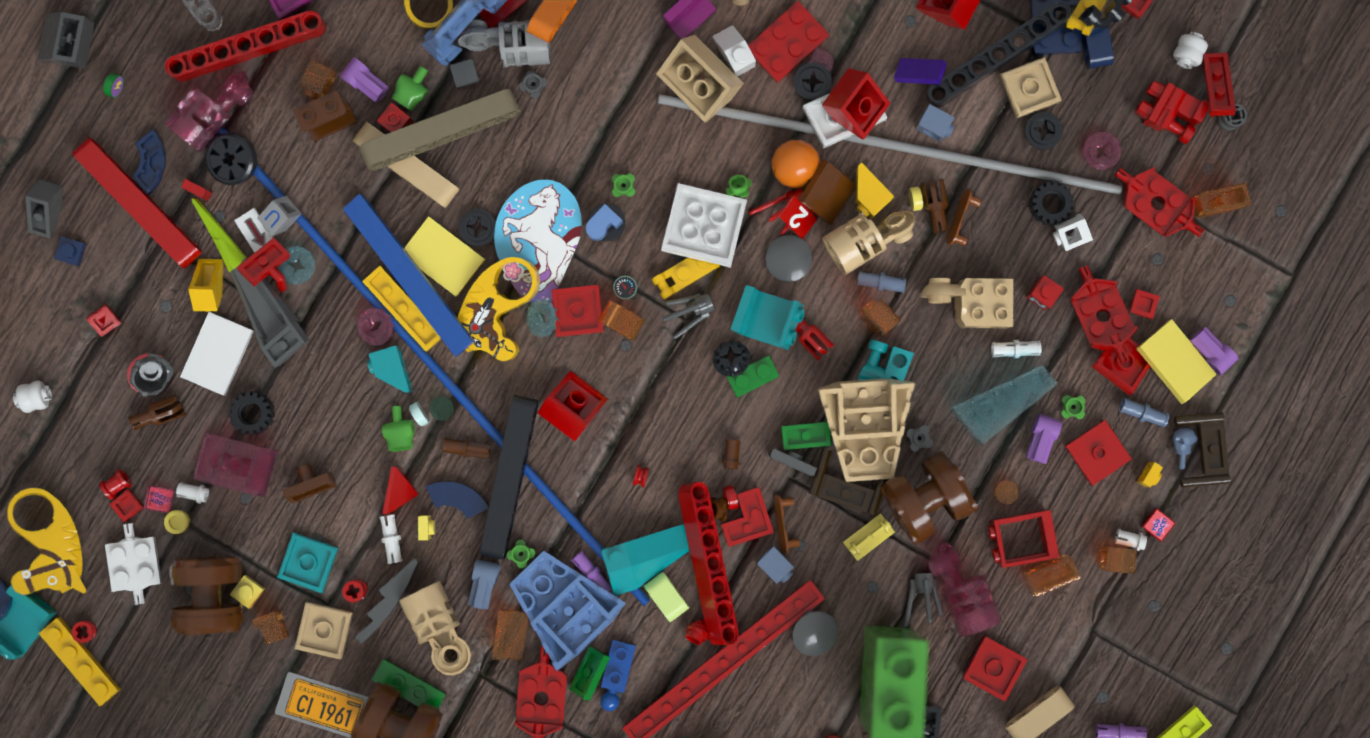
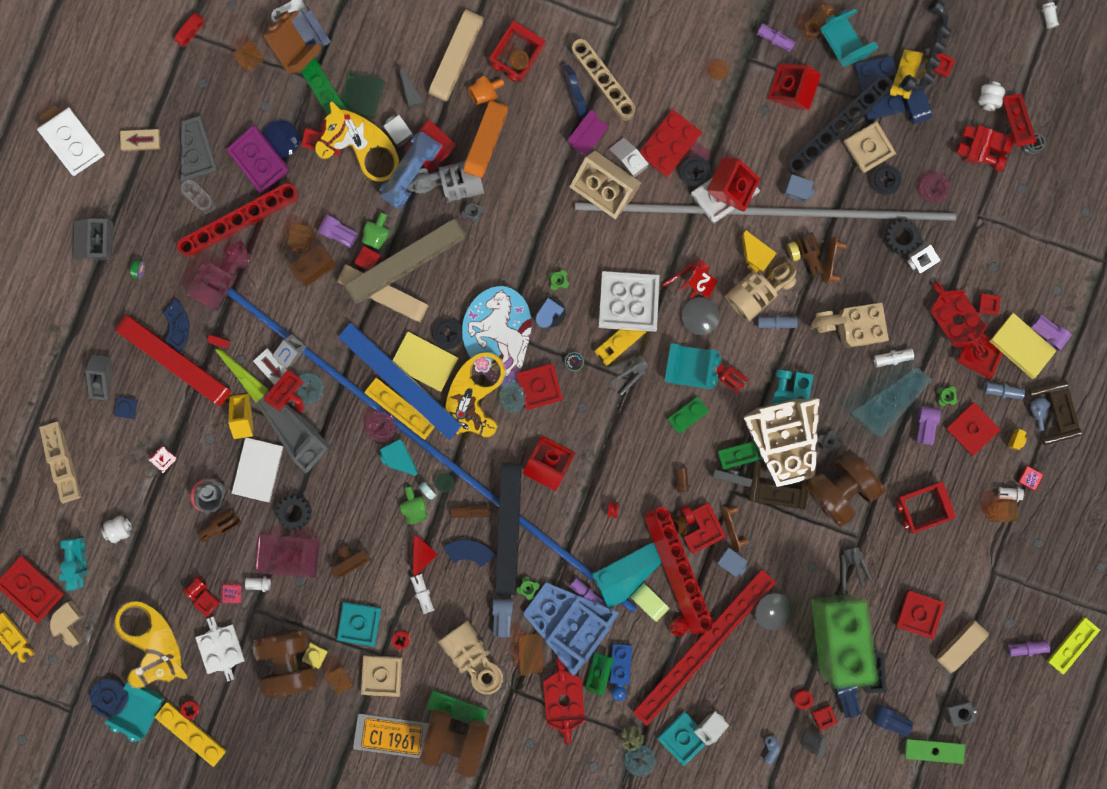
camera: 10 degrees left, 0 degrees up
light yellow tile [164,510,190,534] -> none
black wheel [205,132,257,185] -> none
dark grey slope [355,557,421,644] -> none
light yellow plate [418,515,435,540] -> none
dark grey tile [450,59,480,89] -> none
clear orange beam [597,300,645,341] -> none
black gear [712,340,750,377] -> none
bright green plate [726,175,752,198] -> none
orange piece [771,140,821,188] -> none
reddish brown tile [799,160,856,225] -> none
light yellow hinge [843,513,895,561] -> none
clear orange brick [860,299,901,337] -> none
dark purple tile [894,58,946,84] -> none
clear pink cylinder [929,543,1002,636] -> none
clear orange plate [994,480,1019,504] -> none
clear orange brick [1022,555,1080,597] -> none
red brick [1026,275,1064,310] -> none
red plate [1114,167,1205,238] -> none
clear orange brick [1192,182,1251,219] -> none

